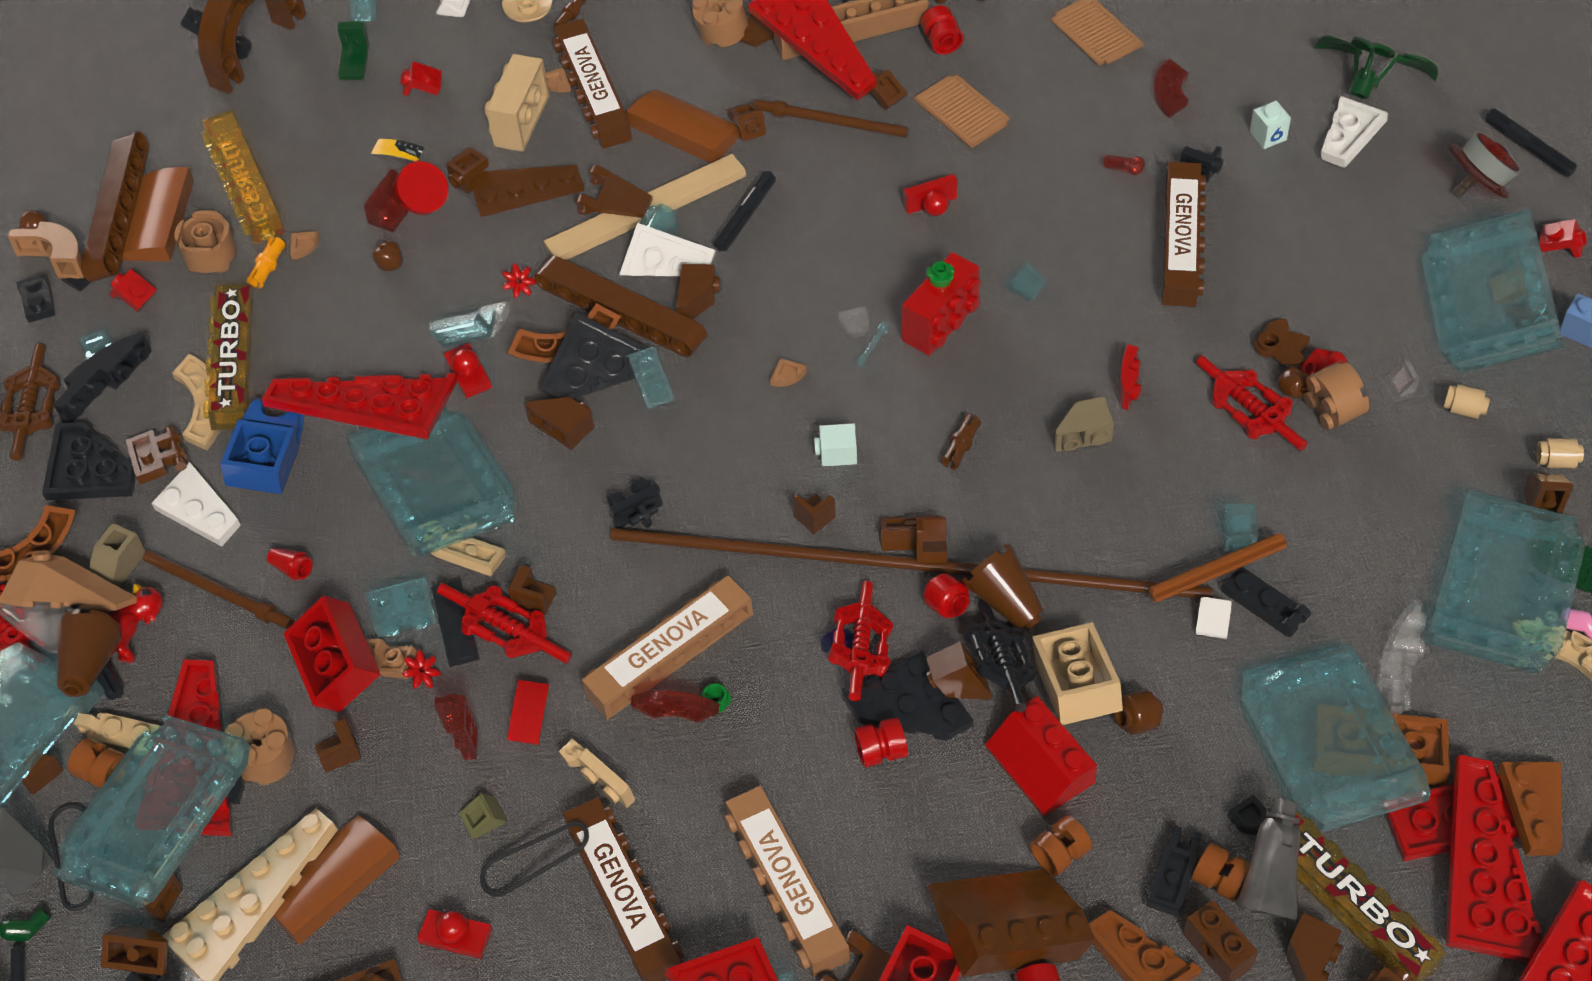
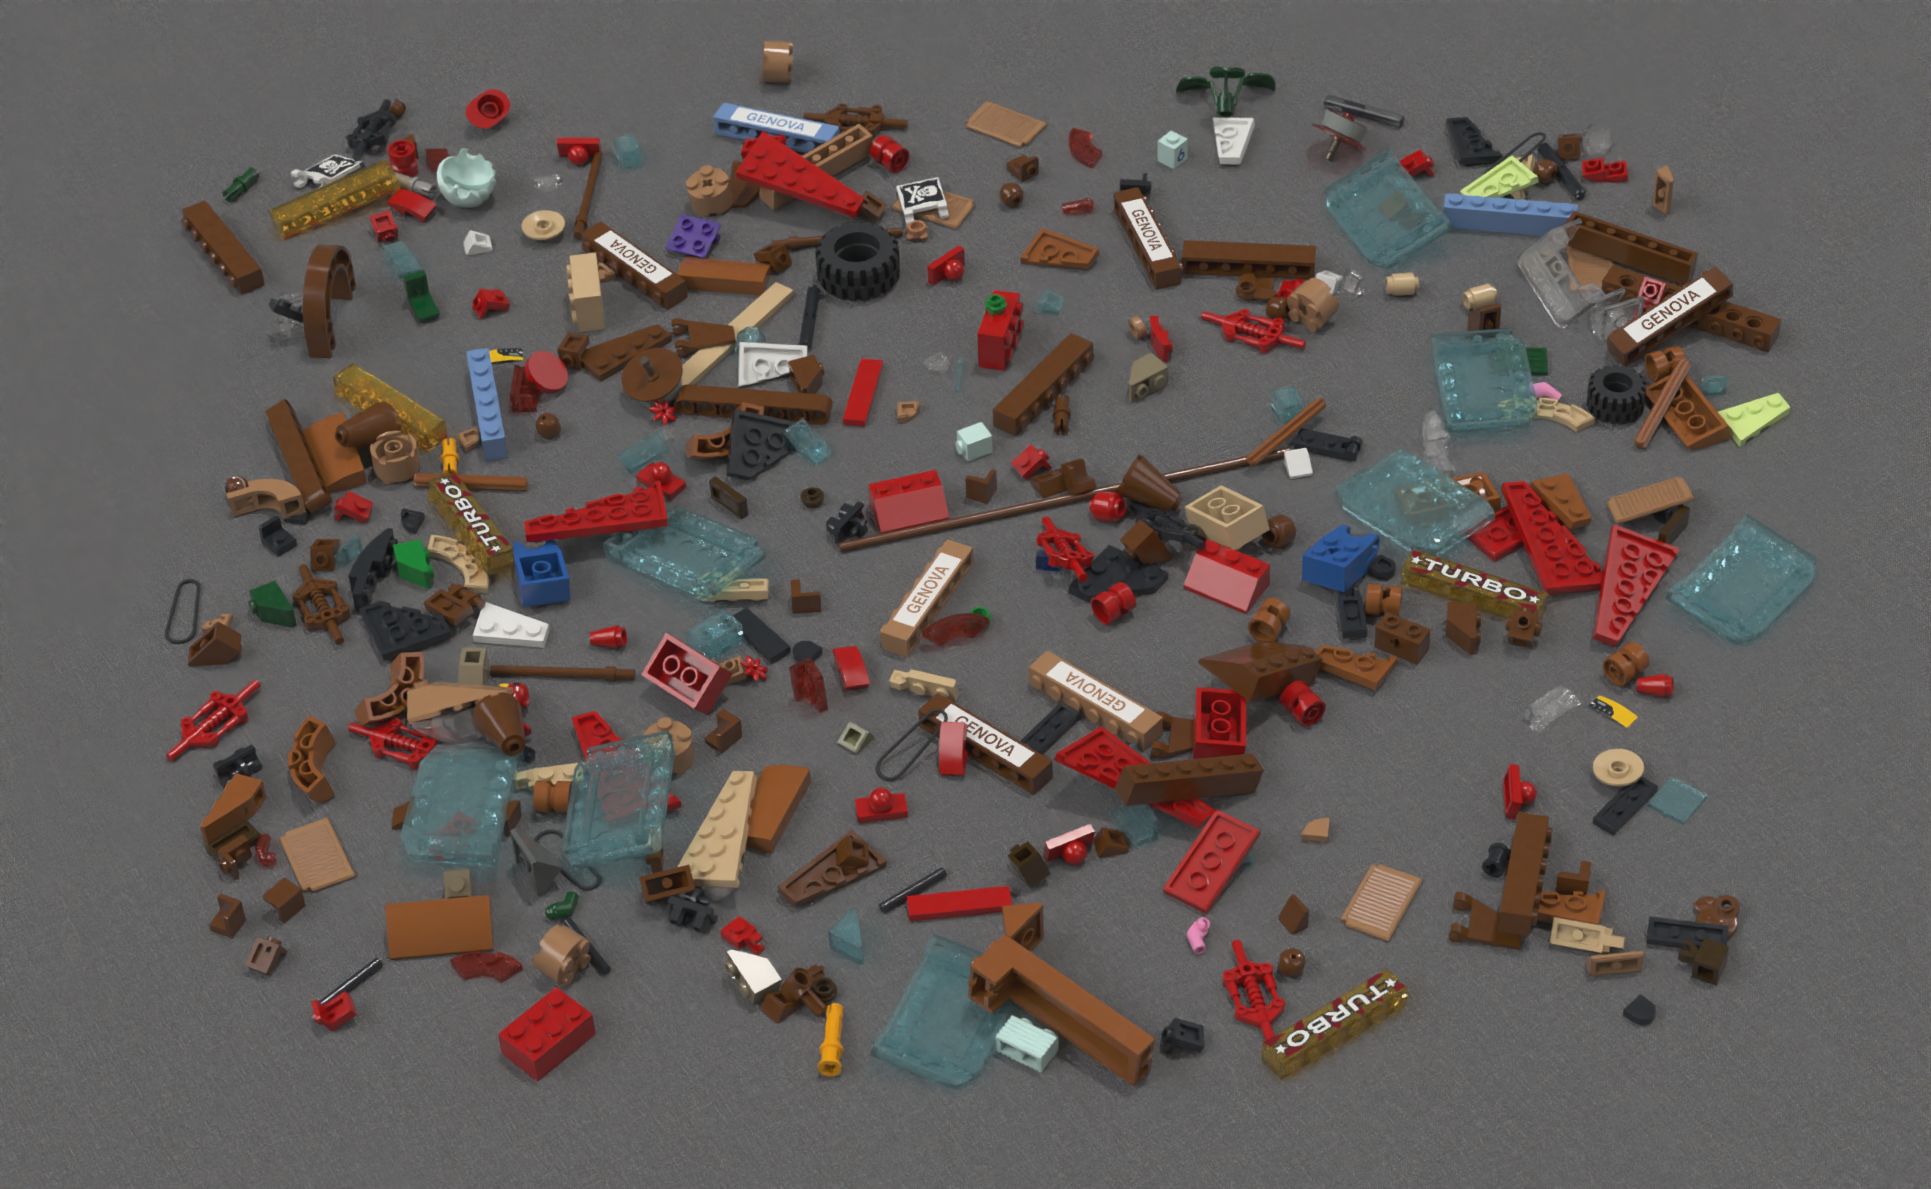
camera: 25 degrees left, 10 degrees down
red bar [437,582,572,664] -> none
reddish brown slope [525,397,594,450] -> none
flat silver piece [1236,798,1300,921] -> none
none -> reddish brown bracket [310,539,340,570]
none -> reddish brown cone [335,401,401,447]
none -> green slope [393,539,434,589]
none -> black tile [401,508,425,534]
none -> dark orange axle [414,473,528,491]
none -> medium blue brick [466,348,508,461]
none -> reddish brown piece [621,348,683,407]
none -> dark purple hinge [665,214,721,259]
none -> dark brown tile [709,476,748,519]
none -> black tile [793,641,823,667]
none -> dark brown plate [801,487,824,509]
none -> black tyre [815,222,900,301]
none -> red tile [843,358,883,427]
none -> red slope [868,469,949,534]
none -> flag [896,177,949,226]
none -> nougat plate [906,220,928,240]
none -> slope [939,722,968,776]
none -> reddish brown brick [993,333,1095,436]
none -> reddish brown piece [999,183,1024,208]
none -> reddish brown bracket [1006,154,1039,182]
none -> red bracket [1011,444,1052,480]
none -> dark orange wing [1020,228,1099,269]
none -> black tile [1020,702,1081,755]
none -> medium nougat tile [1128,316,1147,339]
none -> reddish brown brick [1182,240,1316,280]
none -> blue brick [1302,525,1380,592]
none -> white slope [1315,271,1345,295]

